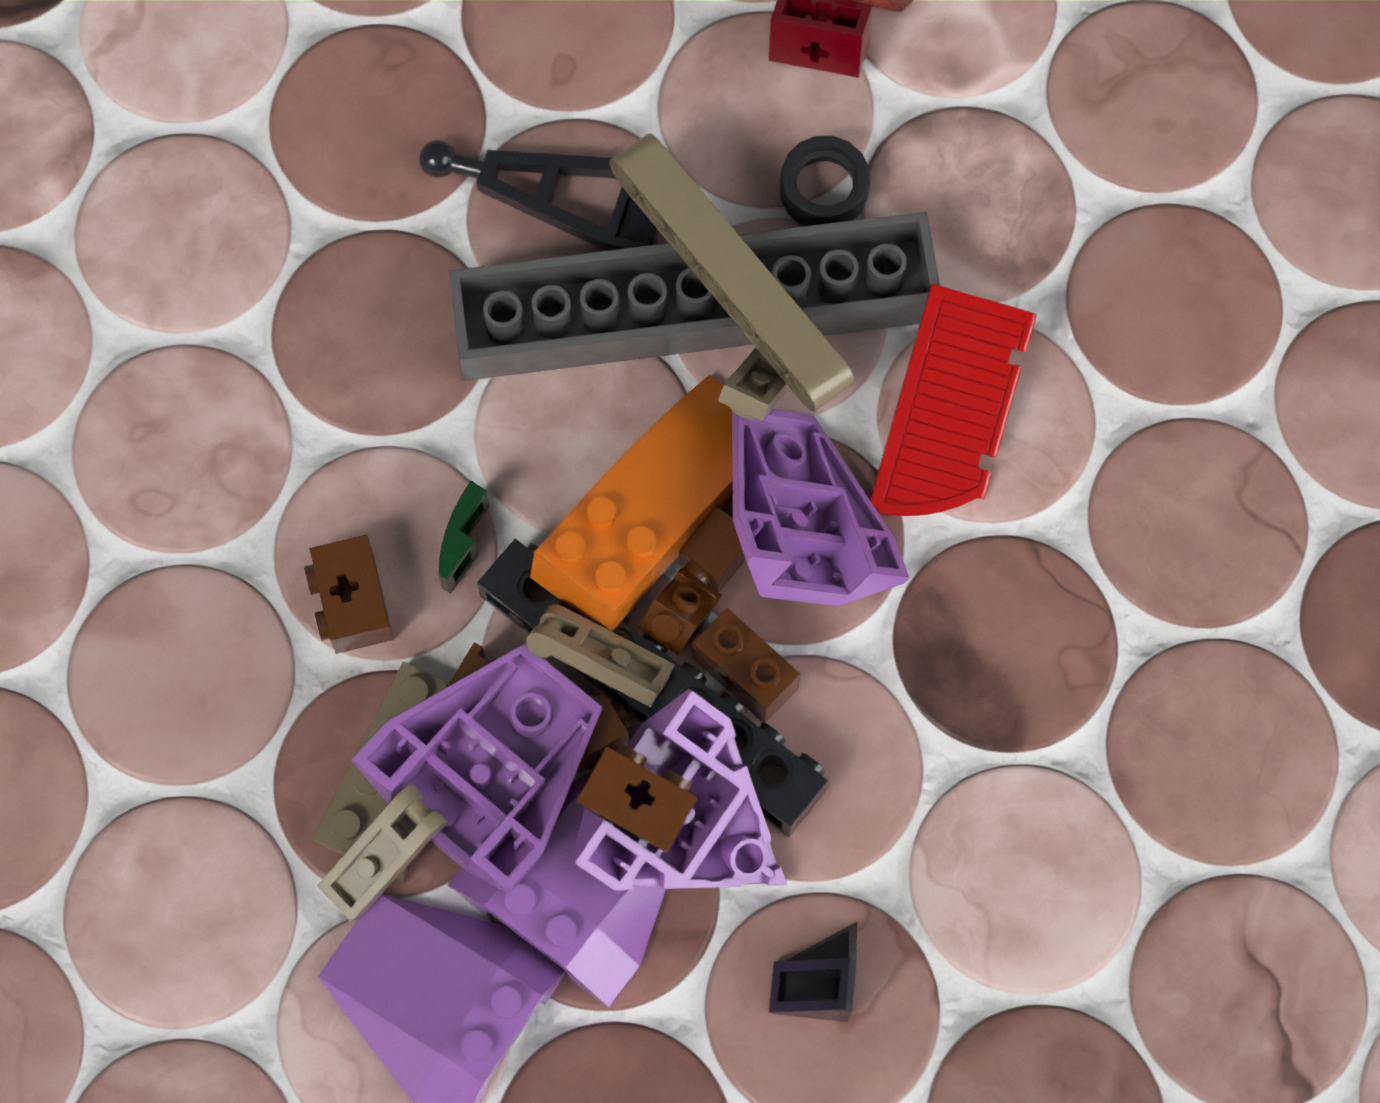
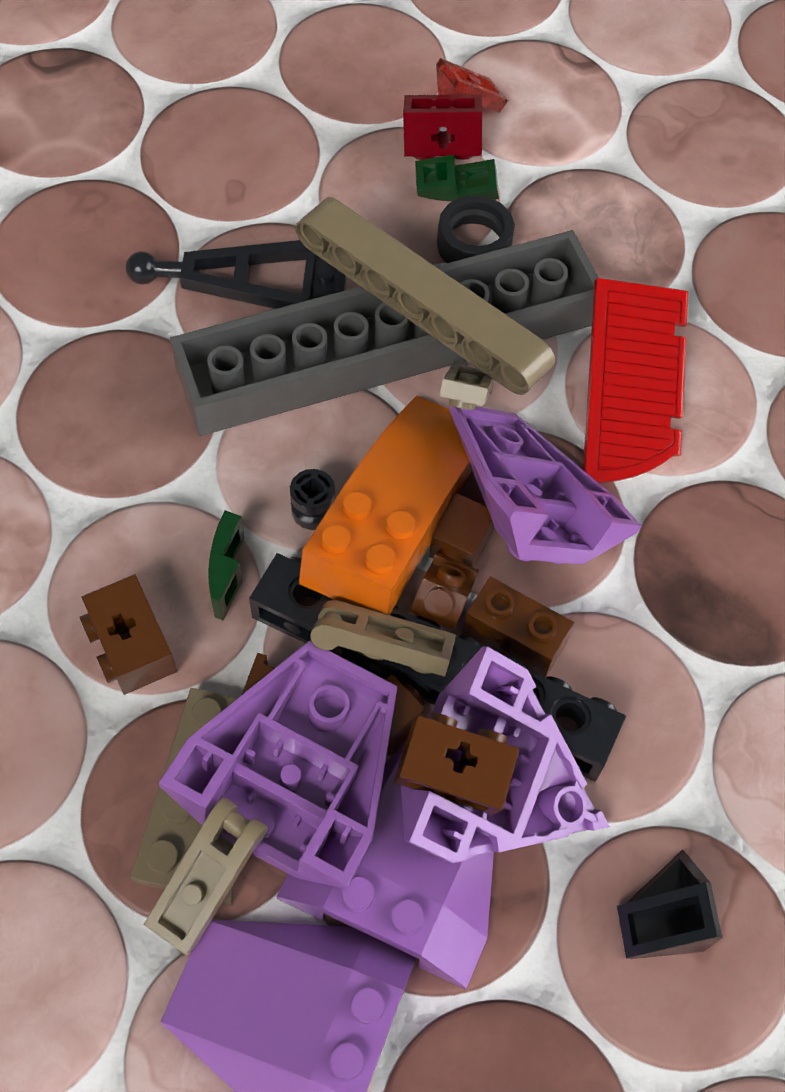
camera: 15 degrees left, 10 degrees down
none -> black wheel [290,469,335,530]
none -> dark green slope [415,154,499,202]

